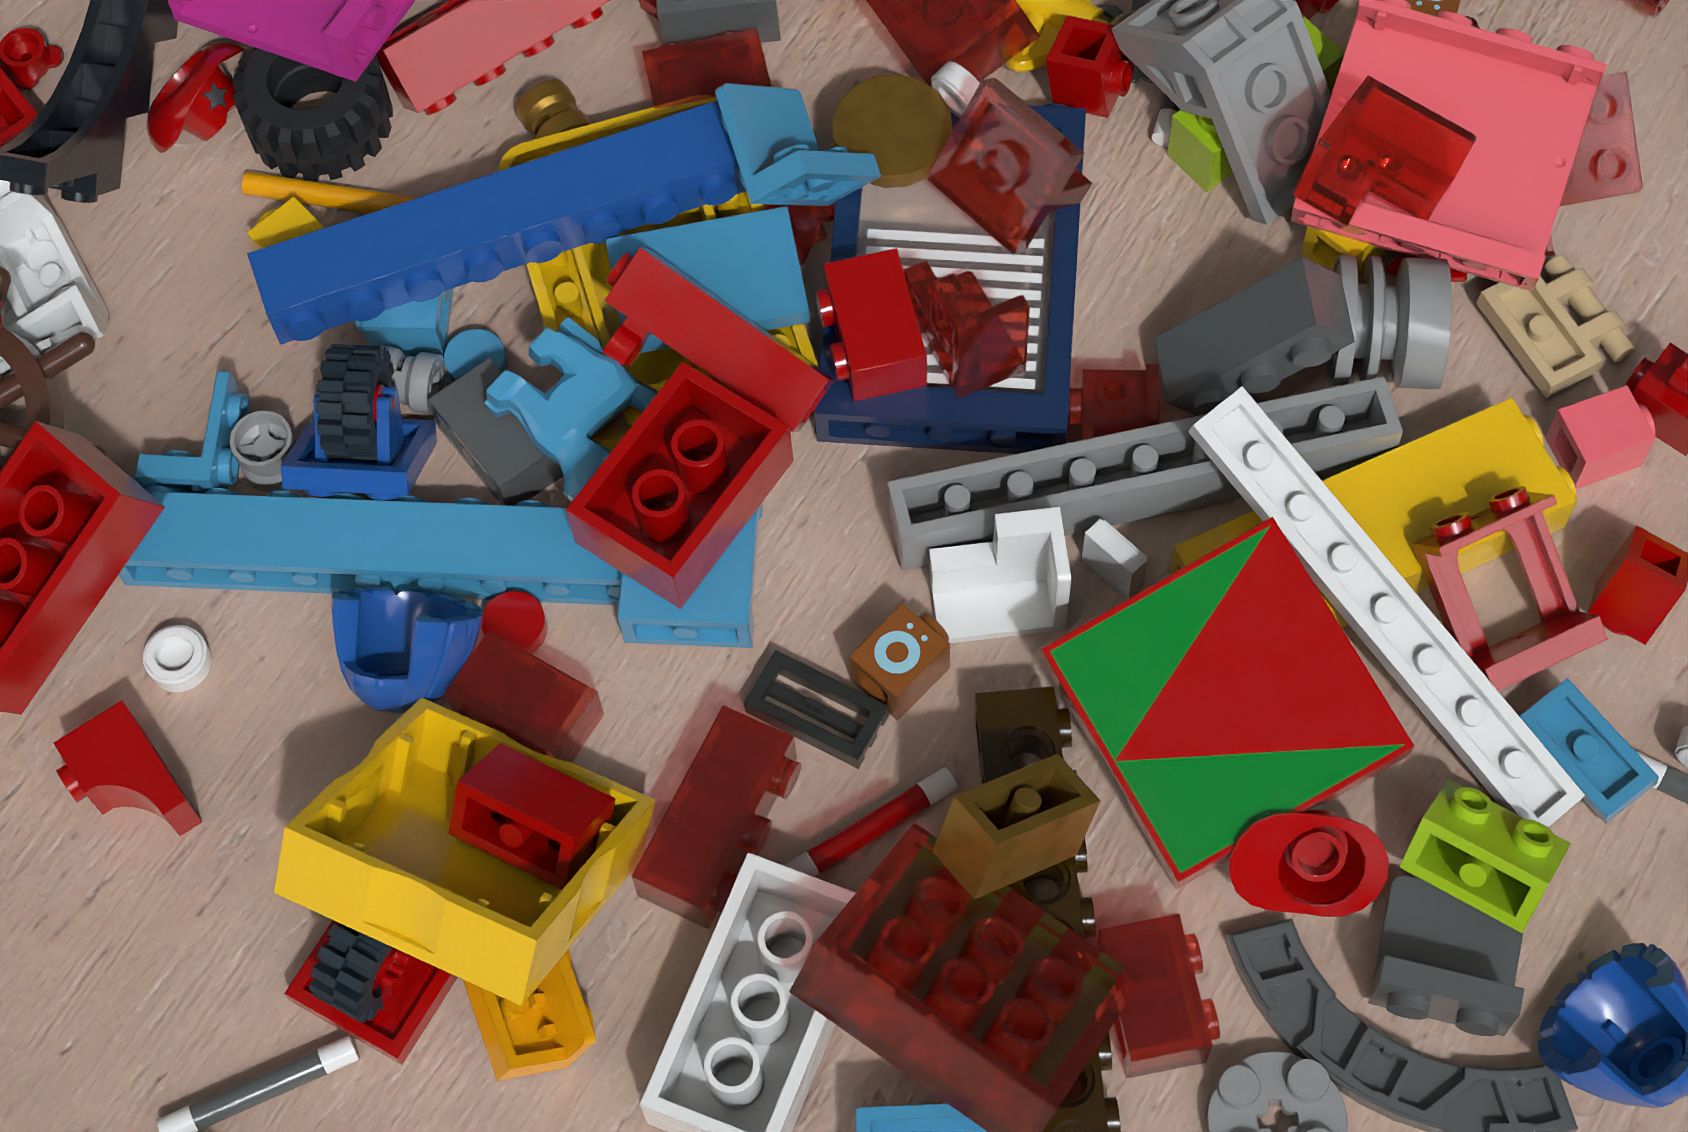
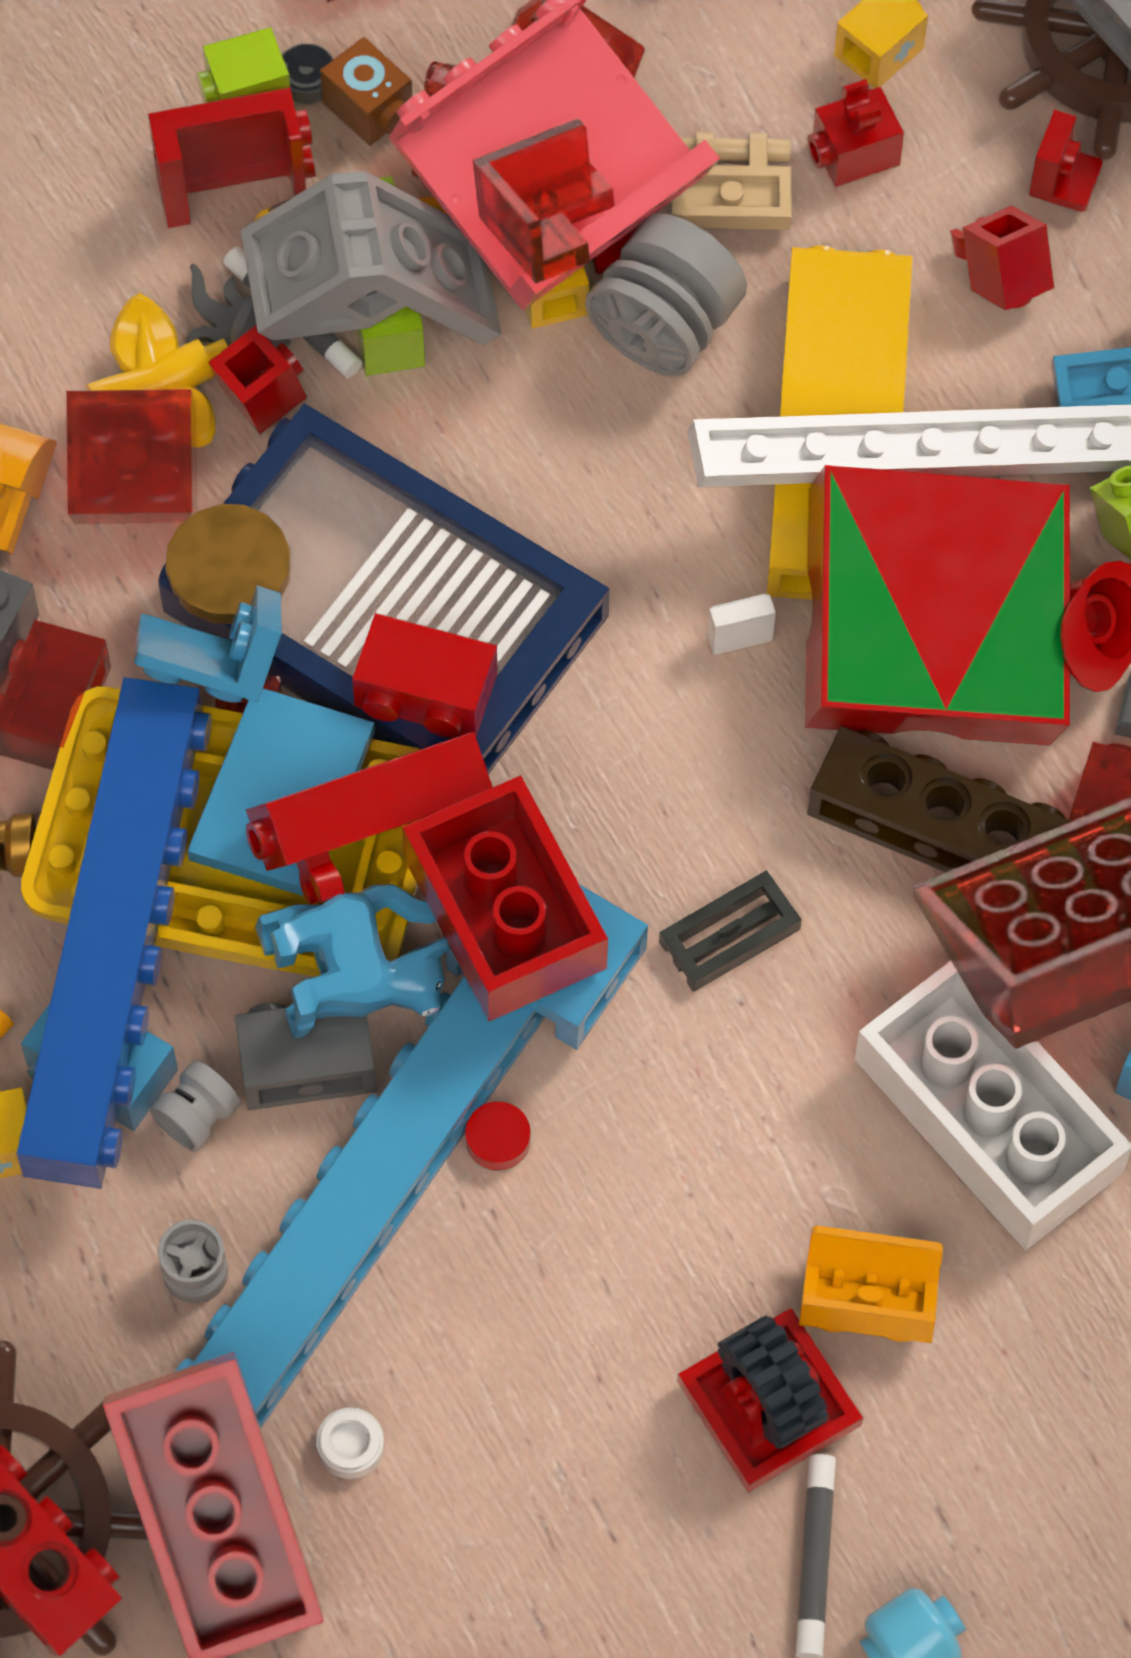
camera: 65 degrees left, 0 degrees up
red arch [53,700,202,836] -> none
dark azure bracket [135,371,250,494] -> none
yellow tile [274,698,656,1006] -> none
plate [281,344,437,500] -> none
blue hair [331,586,484,713] -> none
dark azure tile [444,329,508,382] -> none
clear red brick [445,630,604,763] -> none
red brick [448,743,616,890] -> none
clear red brick [631,705,801,929] -> none
red bar [783,767,958,877] -> none
dark orange brick [849,603,950,721] -> none
light grey brick [887,377,1403,570] -> none
clear red panel [904,260,1030,399] -> none
clear red bracket [926,77,1093,255] -> none
white panel [929,507,1071,643] -> none
white tile [931,61,990,121] -> none
pearl gold brick [932,754,1101,900] -> none
clear red brick [1068,364,1160,441] -> none
dark grey brick [1155,257,1355,416] -> none
panel [1412,486,1608,691] -> none
coral brick [1545,385,1656,489] -> none

